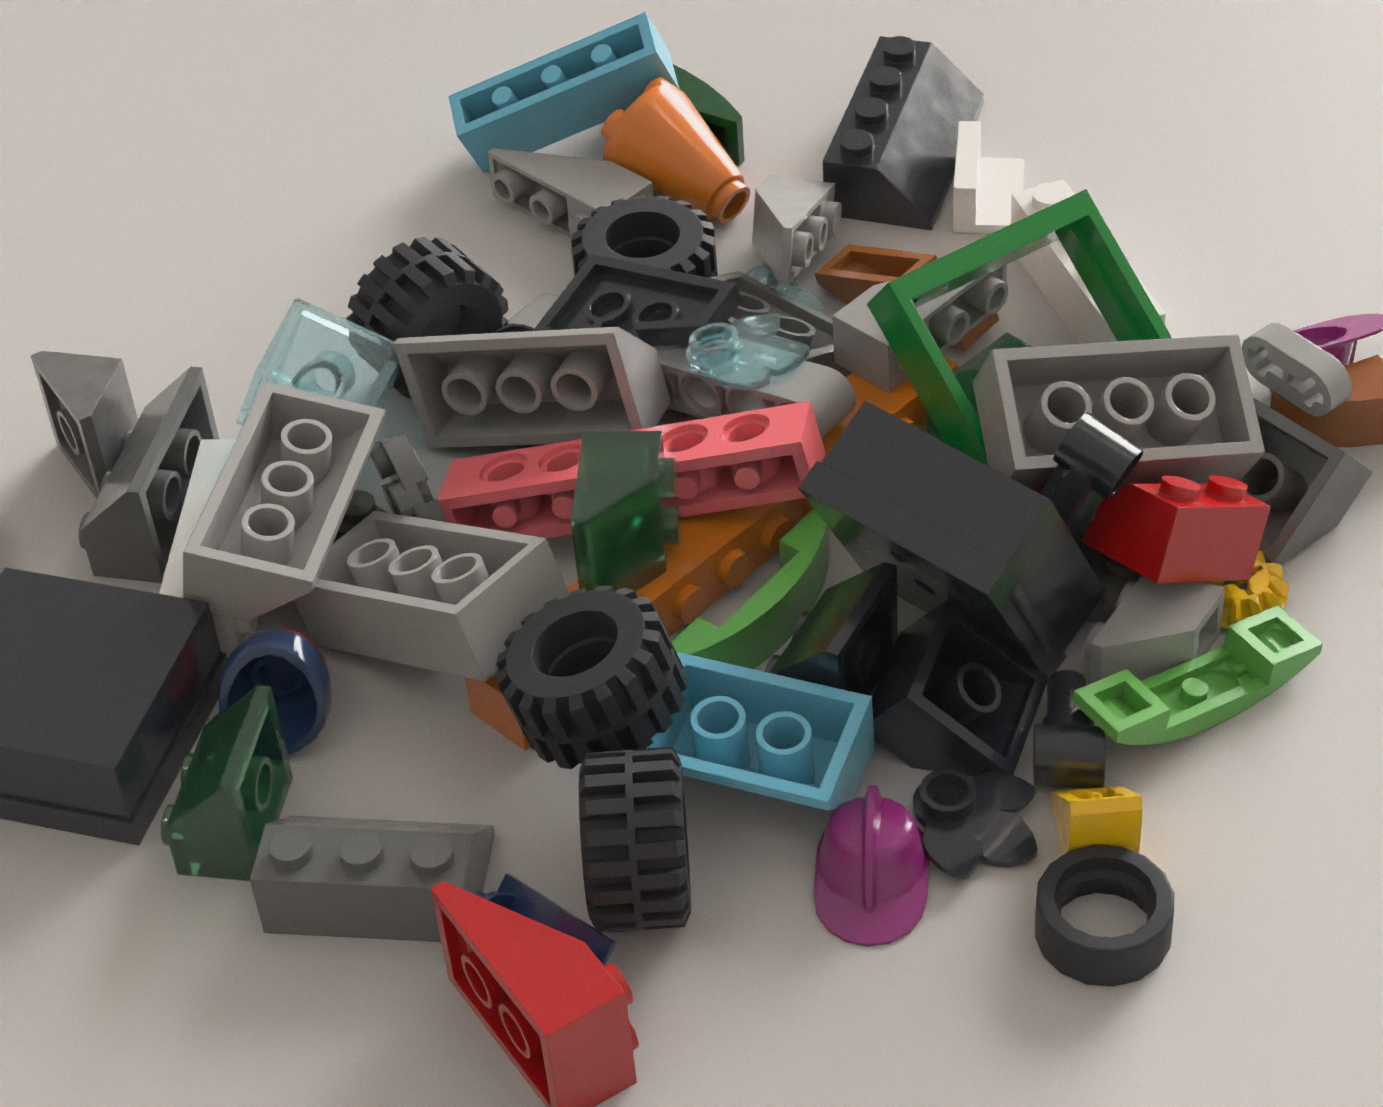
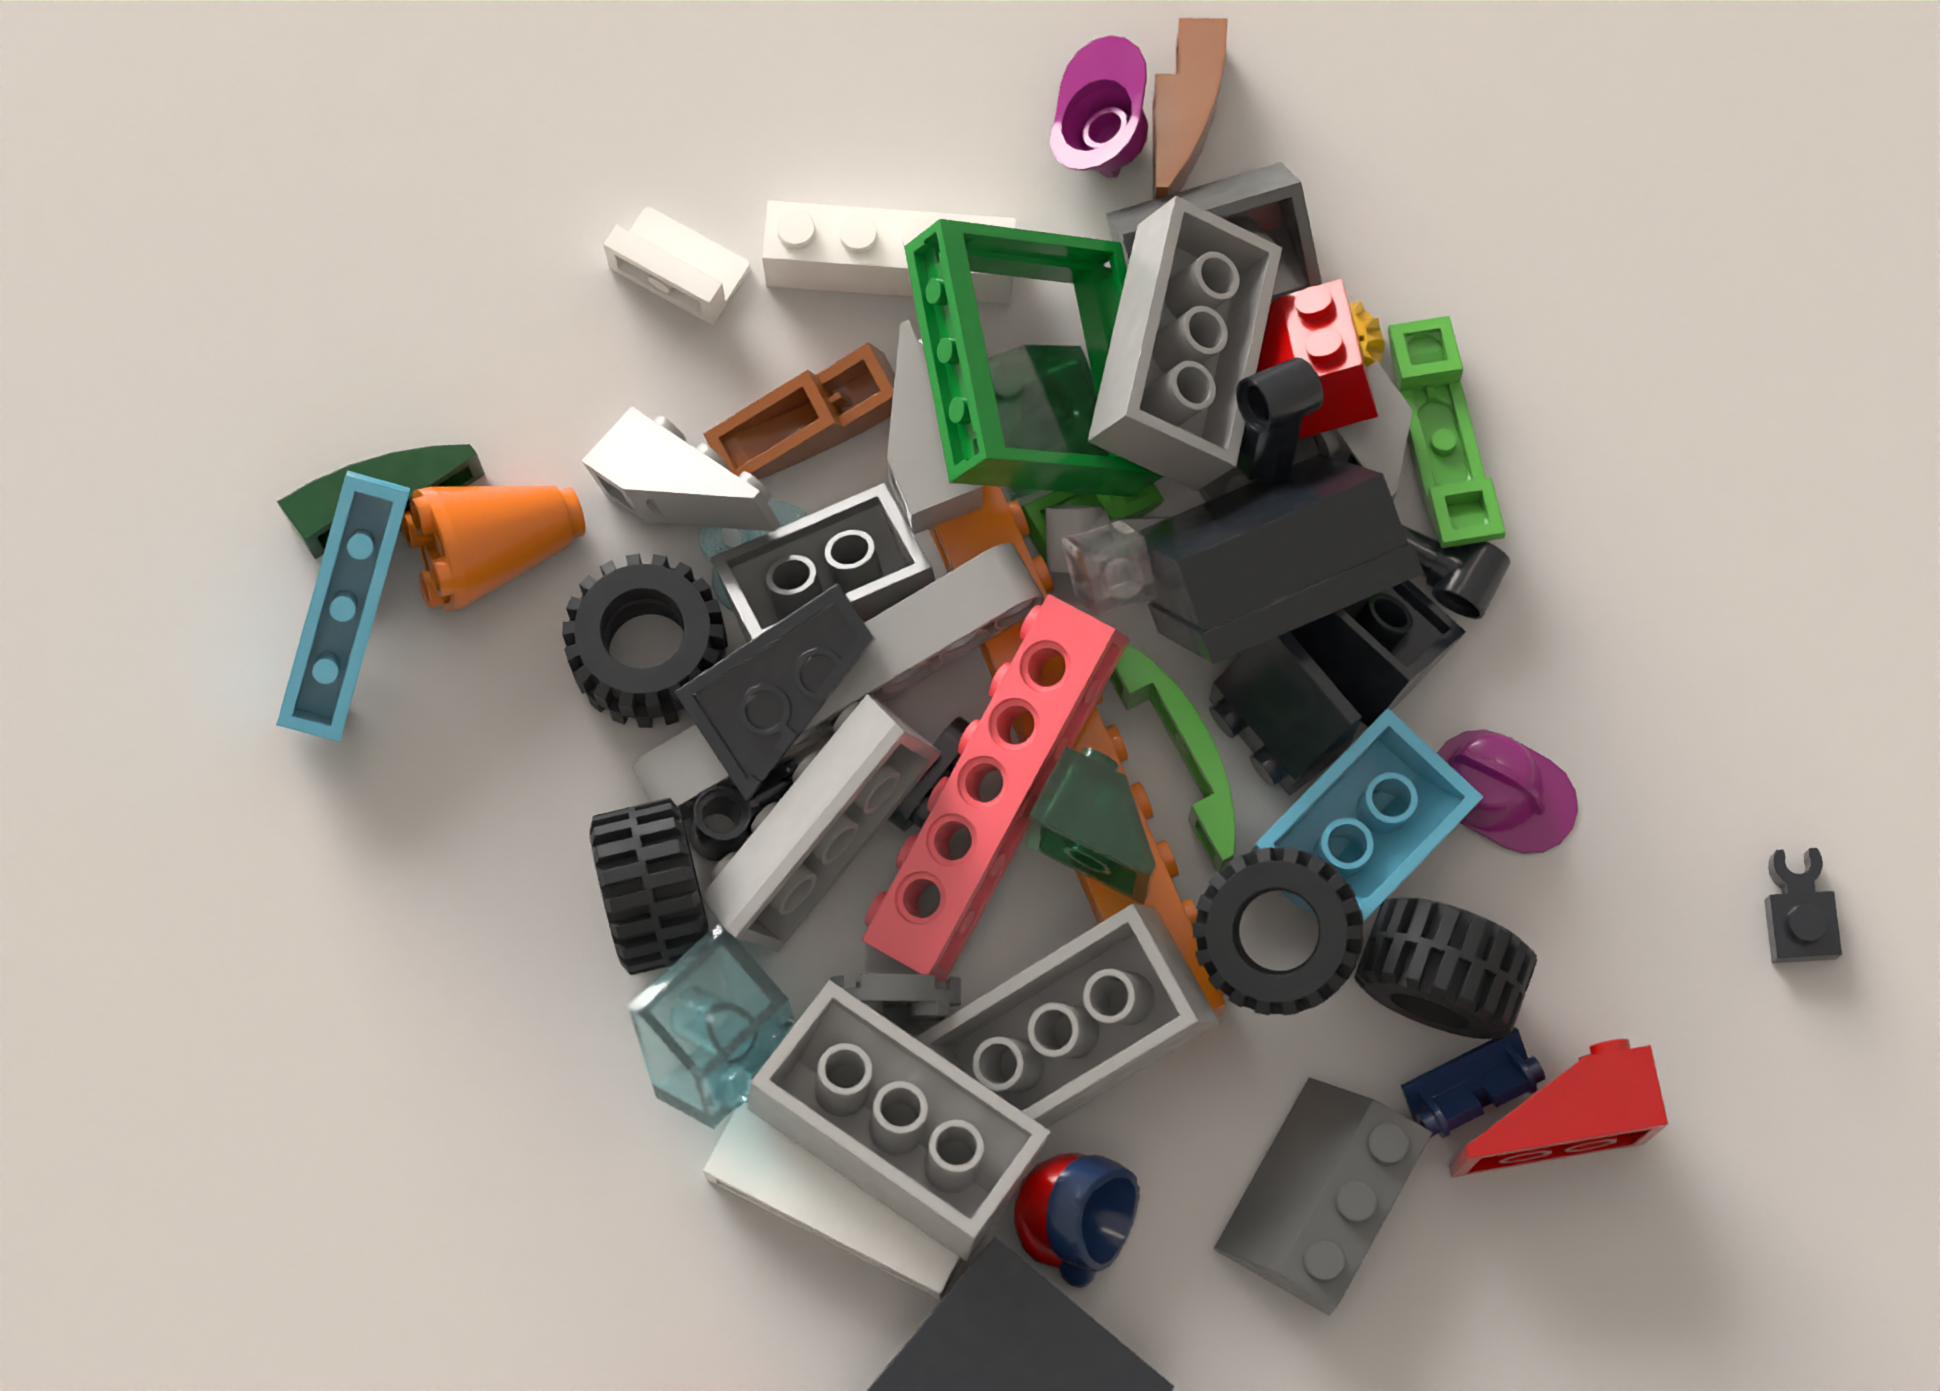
camera: 70 degrees left, 30 degrees up
flat silver slope [30,351,138,499] -> none
dark grey slope [79,366,219,583] -> none
clear green slope [161,685,293,881] -> none
light grey slope [488,148,654,238] -> none
clear light blue plate [686,313,810,390] -> none
black slope [822,36,984,231] -> none
black plate [913,768,1038,880] -> none
black tyre [1035,844,1175,987] -> none
yellow slope [1051,785,1143,855] -> none
light grey beam [1242,323,1352,417] -> none

